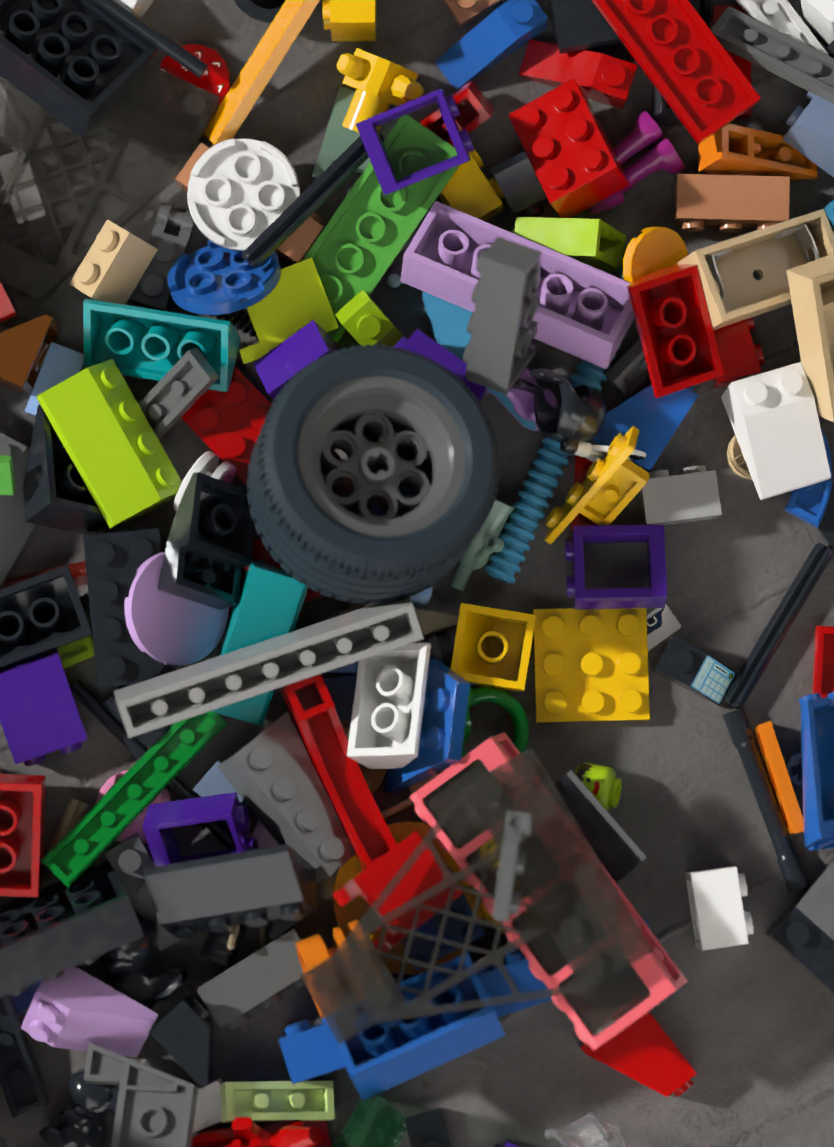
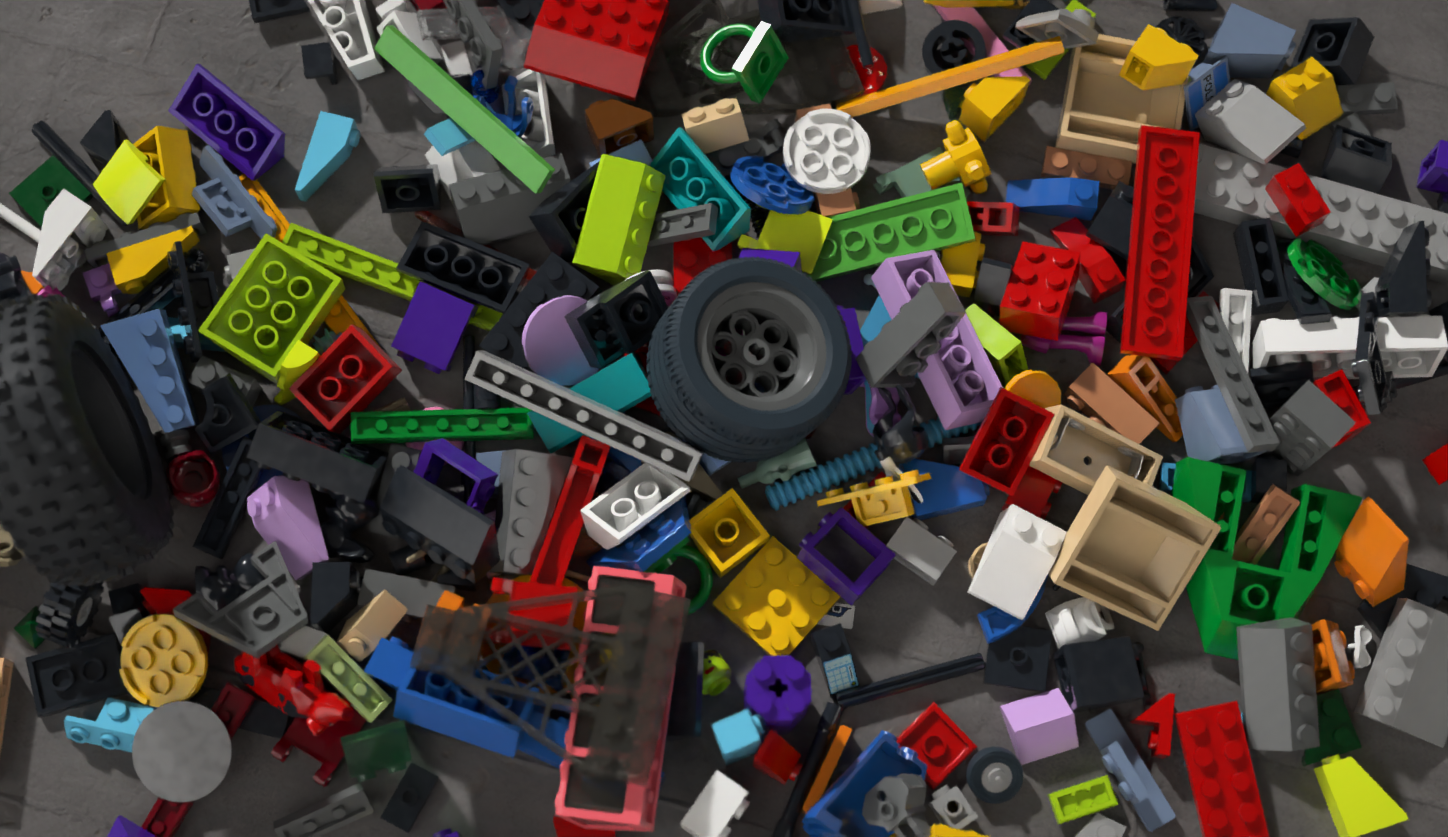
camera: 40 degrees right, 10 degrees down
black axle [242,132,385,268] -> none
lime slope [335,290,404,347] -> none
dark purple window [356,89,475,195] -> none
dark grey hinge [492,811,532,922] -> none
none -> tan slope [336,589,408,662]
none -> green tile [700,22,789,104]
none -> medium azure brick [712,709,764,766]
none -> dark purple brick [744,655,811,735]
none -> red slope [752,729,803,785]
none -> clear green slope [941,86,966,121]

